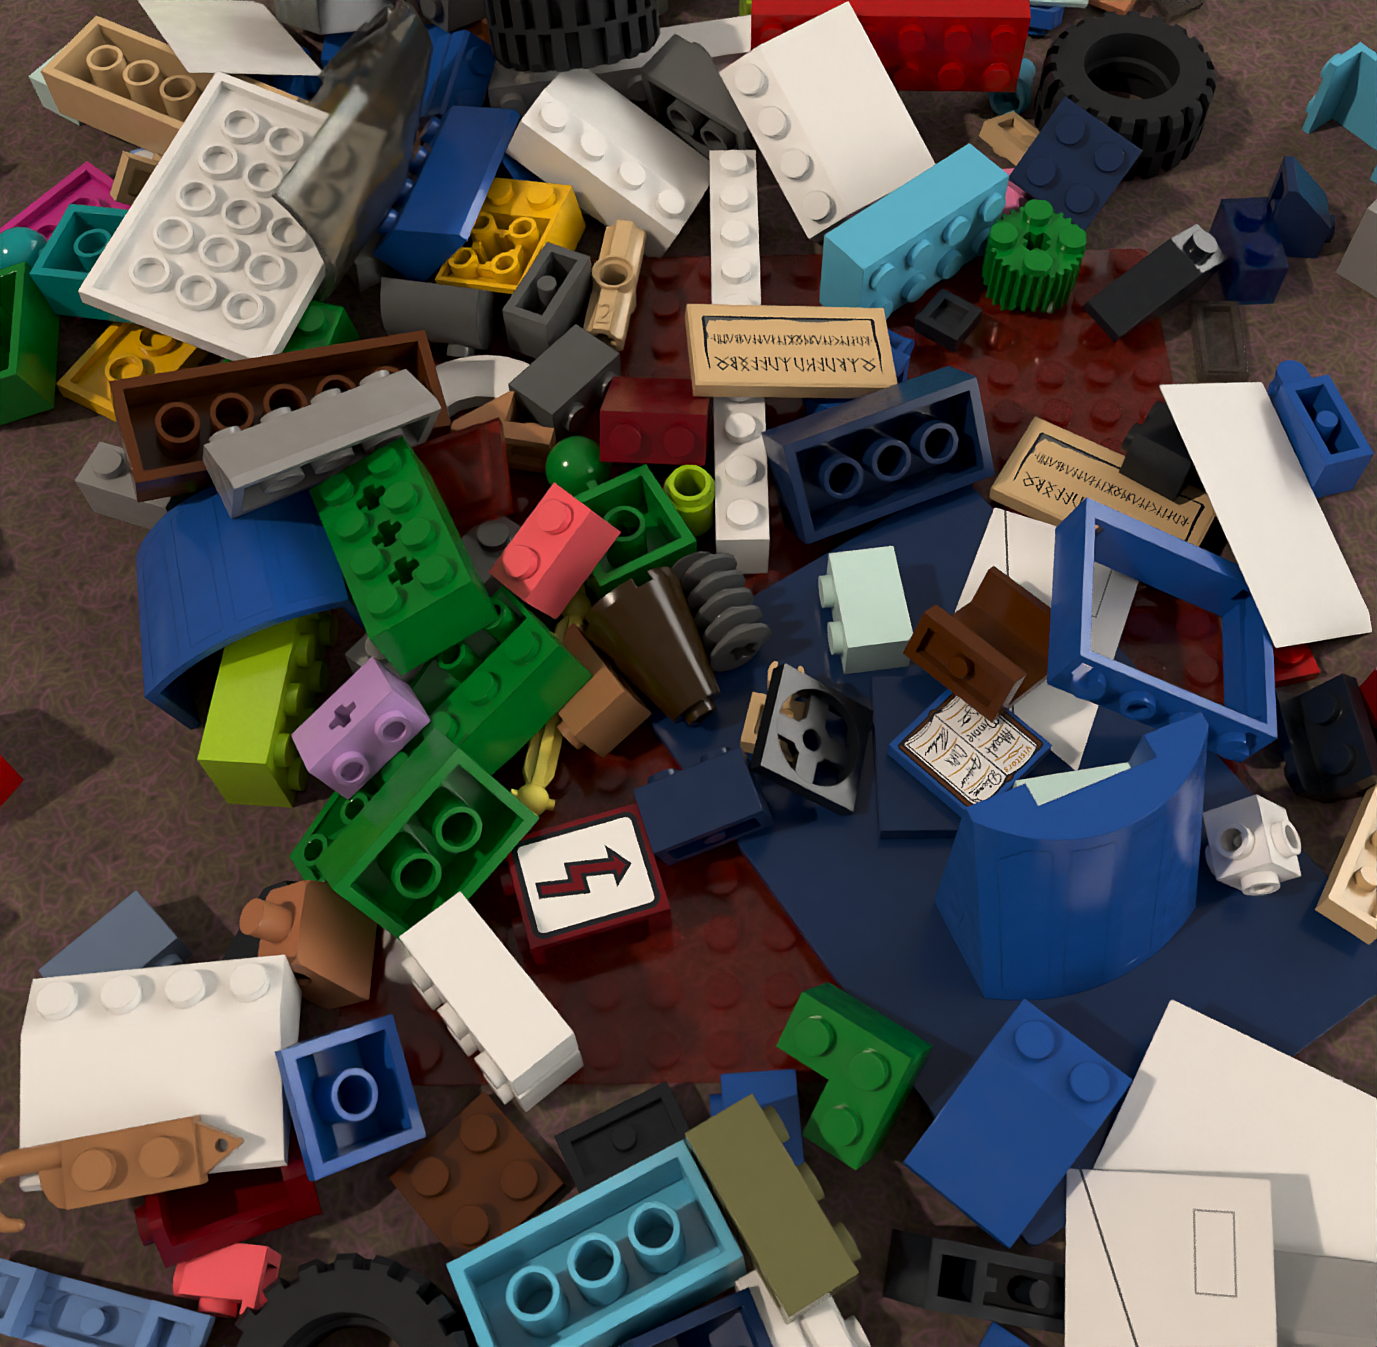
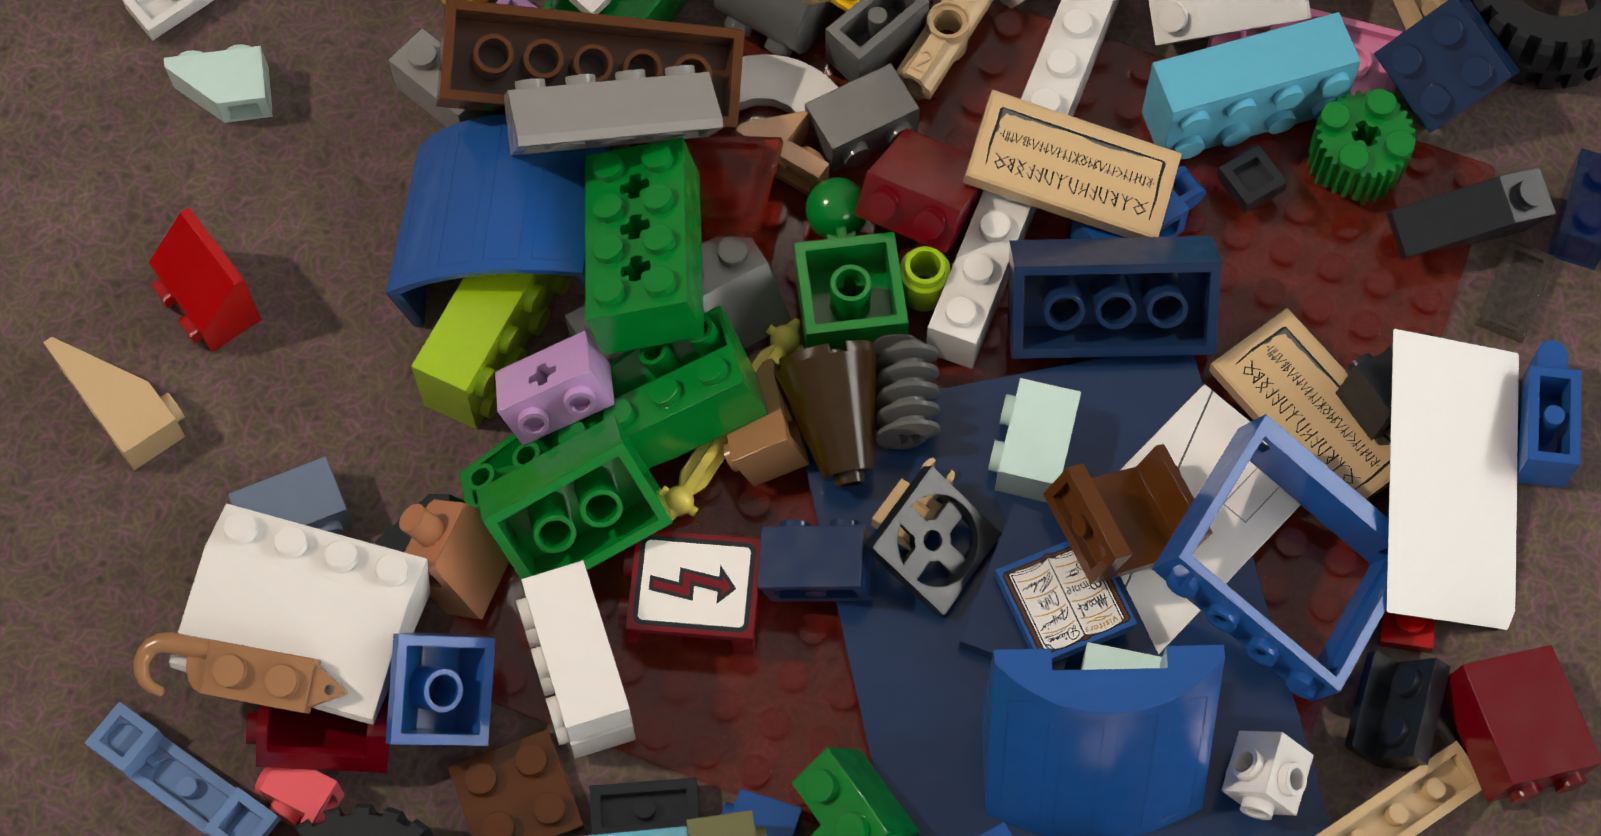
camera: 20 degrees right, 5 degrees up
coral brick [488,483,621,620] -> none

